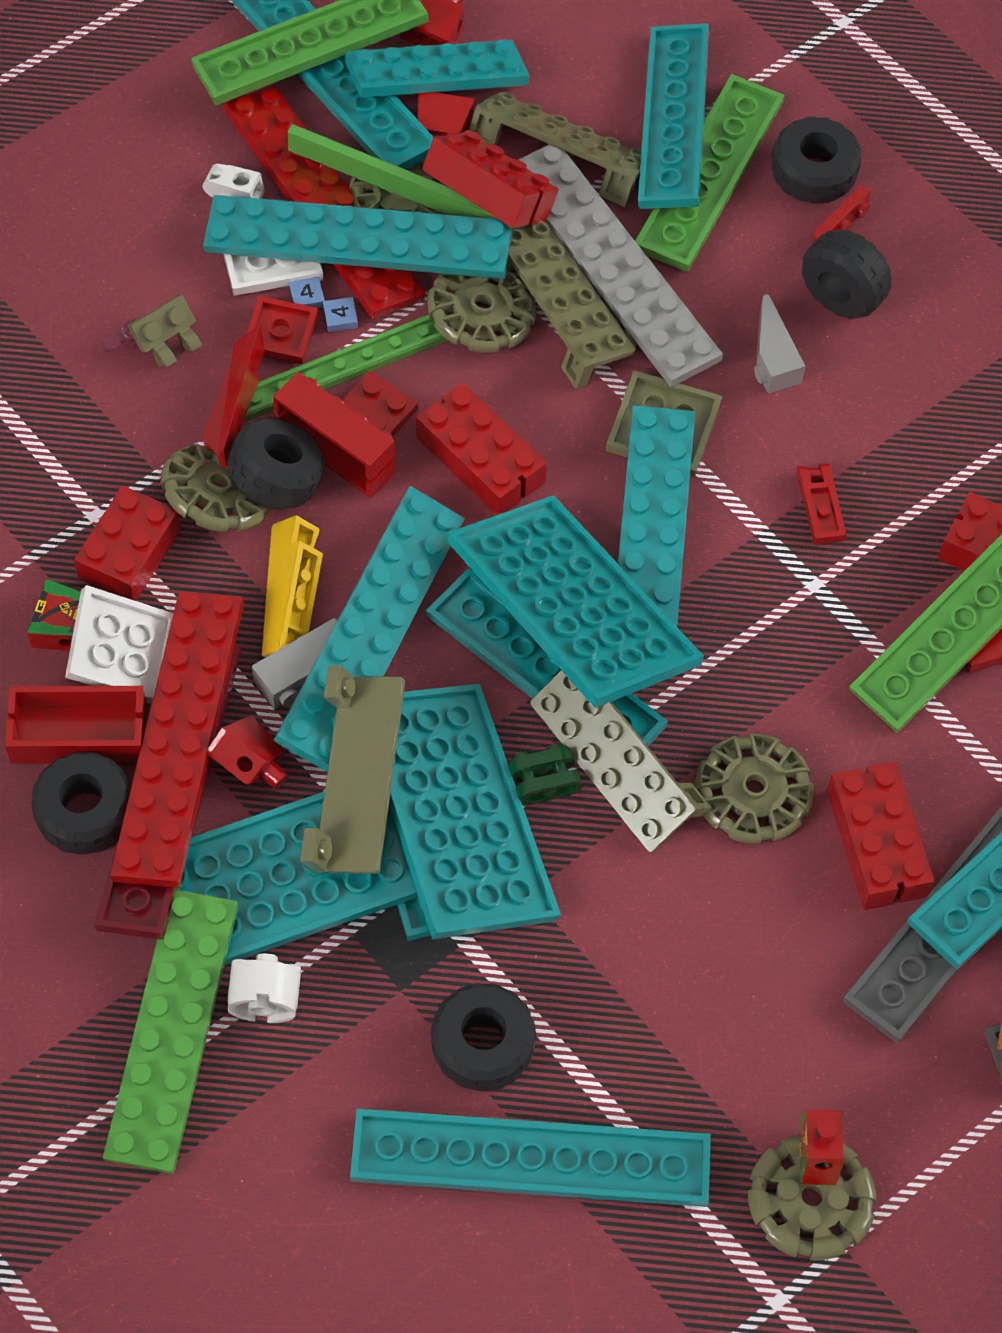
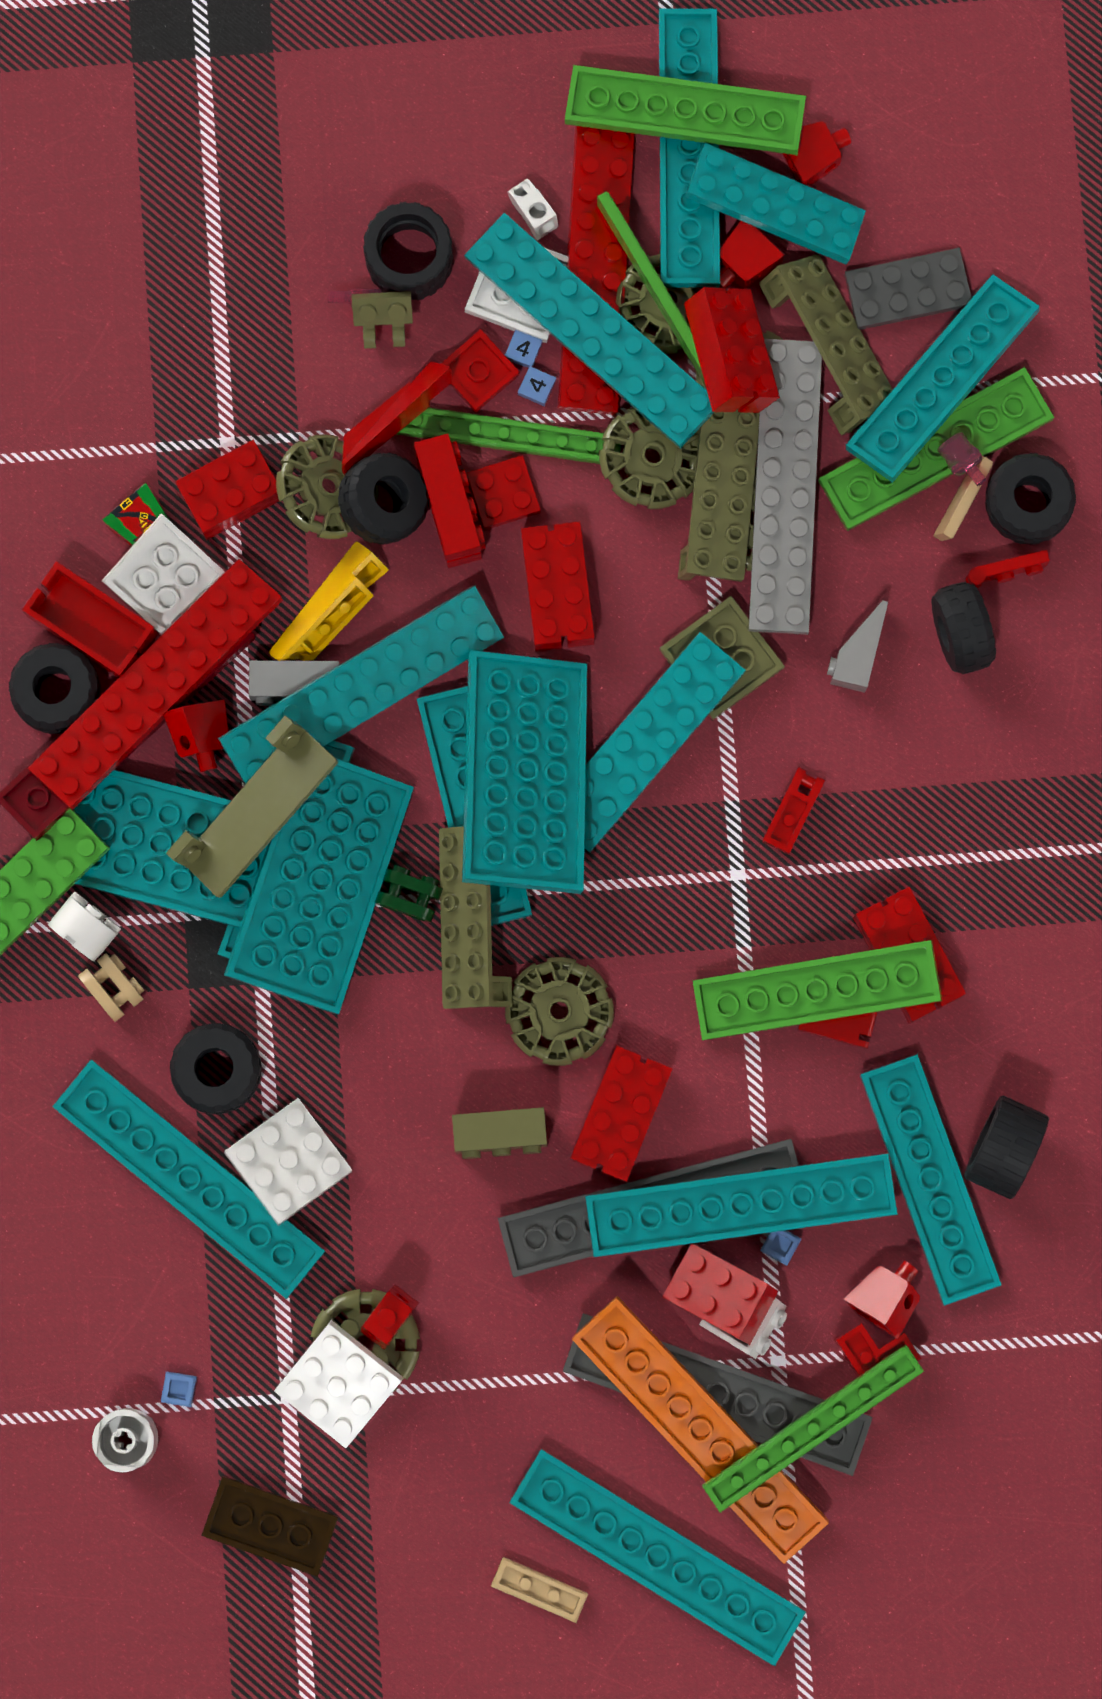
camera: 40 degrees right, 20 degrees up
none -> tan brick [78,953,145,1022]
none -> white plate [224,1098,352,1226]
none -> white plate [274,1320,403,1448]
none -> black tyre [363,202,453,301]
none -> olive brick [452,1107,547,1159]
none -> dark grey plate [844,248,972,330]
none -> tan tile [933,457,993,541]
none -> clear pink piece [937,432,986,486]

